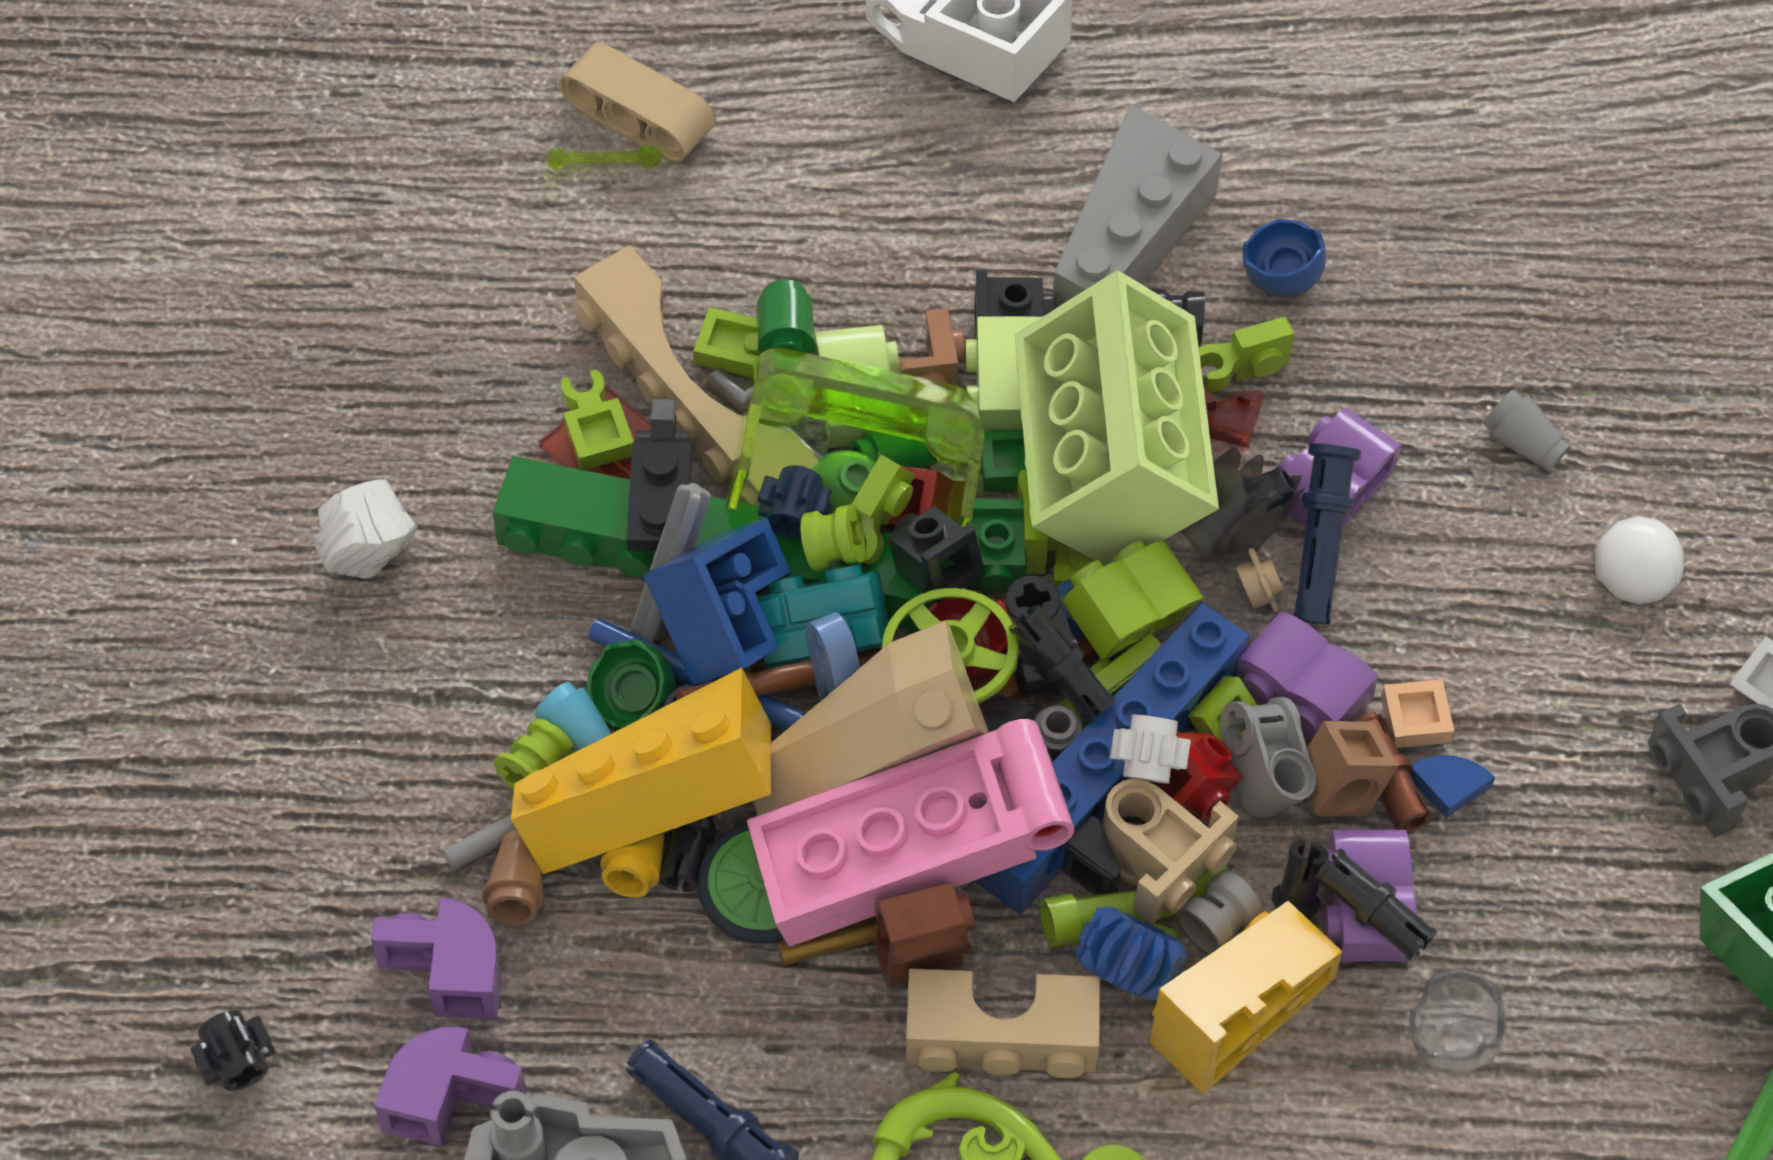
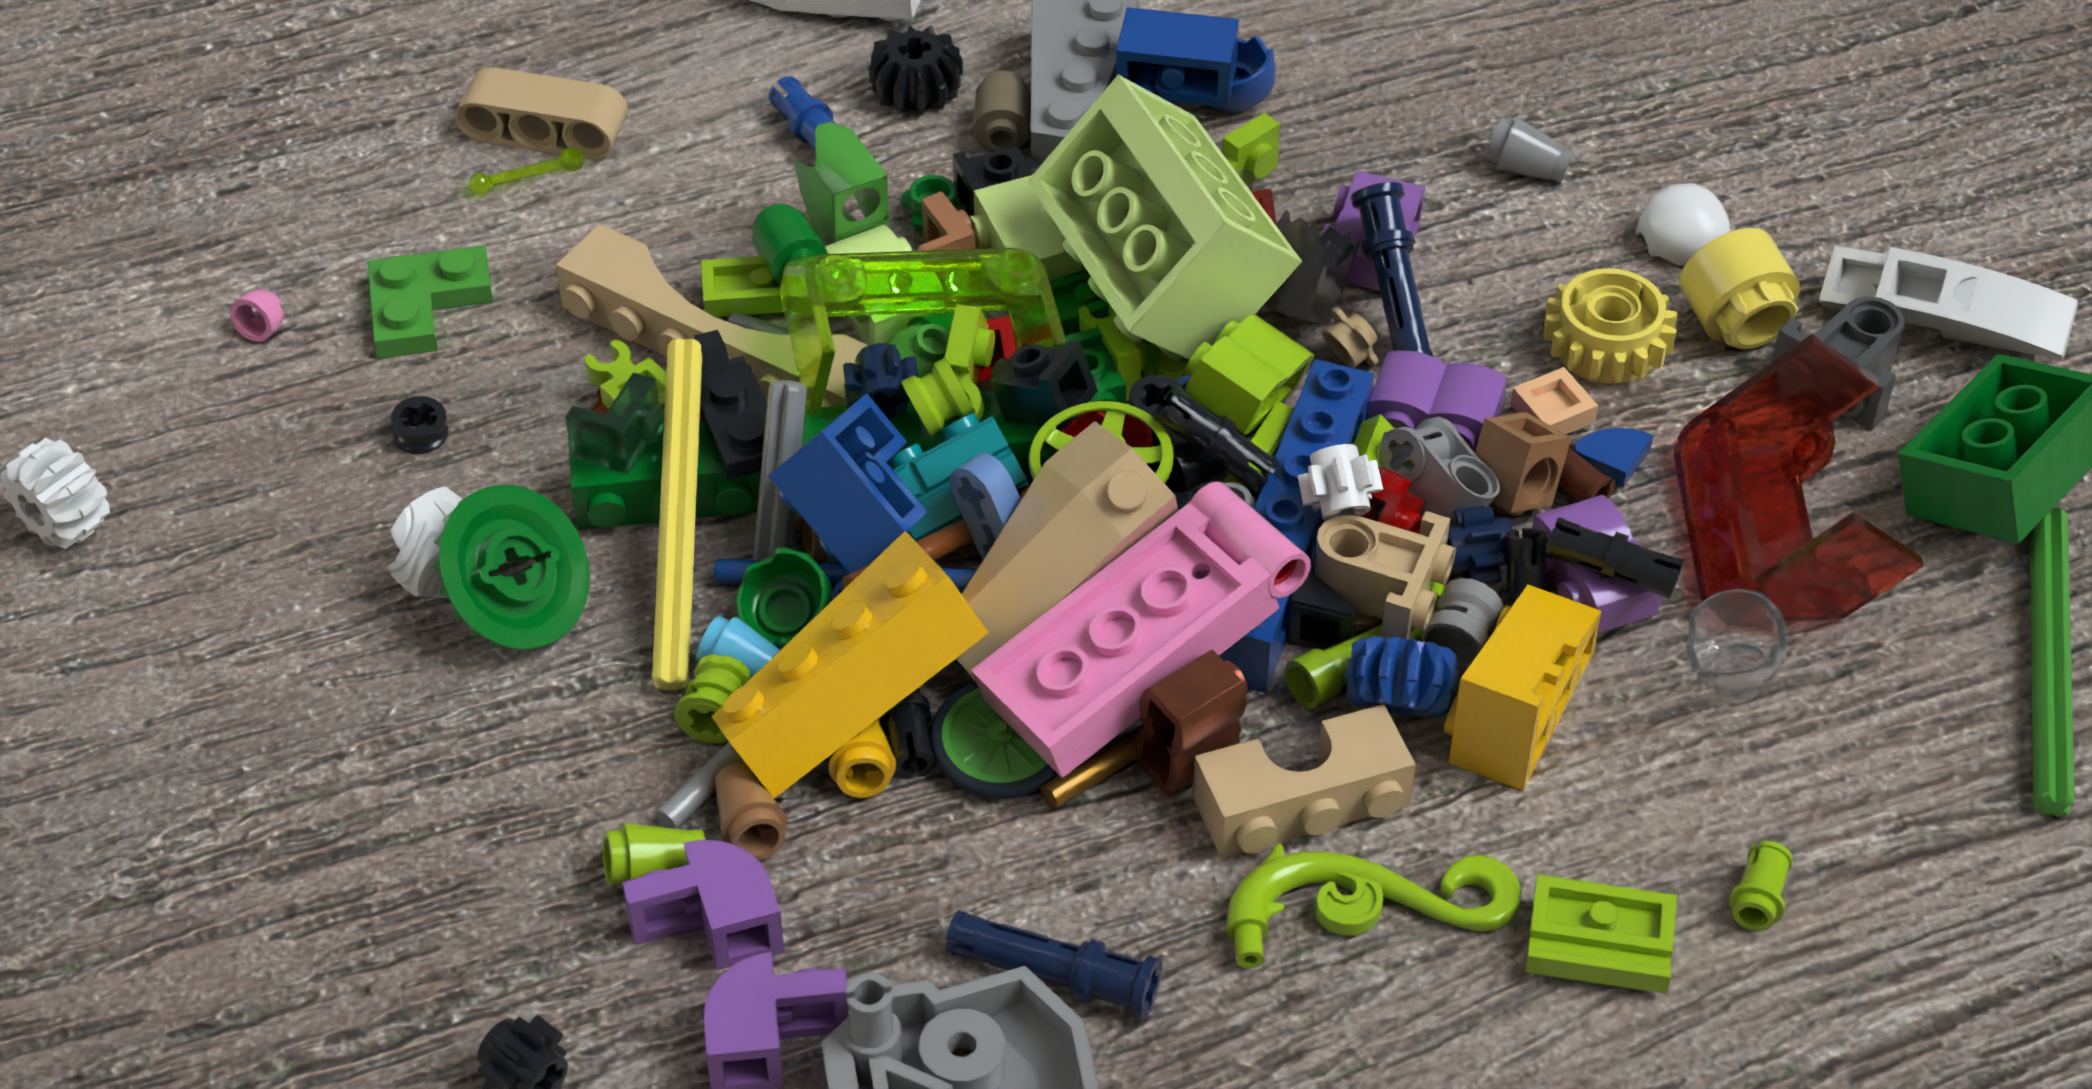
camera: 20 degrees left, 10 degrees down
none -> white gear [0,438,110,549]
none -> bright pink hinge [230,288,285,342]
none -> bright green plate [368,245,493,359]
none -> black bush [391,396,448,454]
none -> green gear [432,485,590,652]
none -> clear green bracket [565,372,664,474]
none -> lime cone [603,822,705,886]
none -> light yellow axle [652,338,702,691]
none -> blue pin [769,76,836,151]
none -> bright green piece [794,122,888,246]
none -> black gear [868,24,963,115]
none -> green plate [901,175,966,230]
none -> dark tan brick [973,71,1031,152]
none -> blue brick [1116,7,1239,107]
none -> dark blue gear [1447,505,1513,584]
none -> light yellow gear [1543,268,1677,384]
none -> clear red windscreen [1674,333,1924,622]
none -> light yellow piece [1679,228,1800,349]

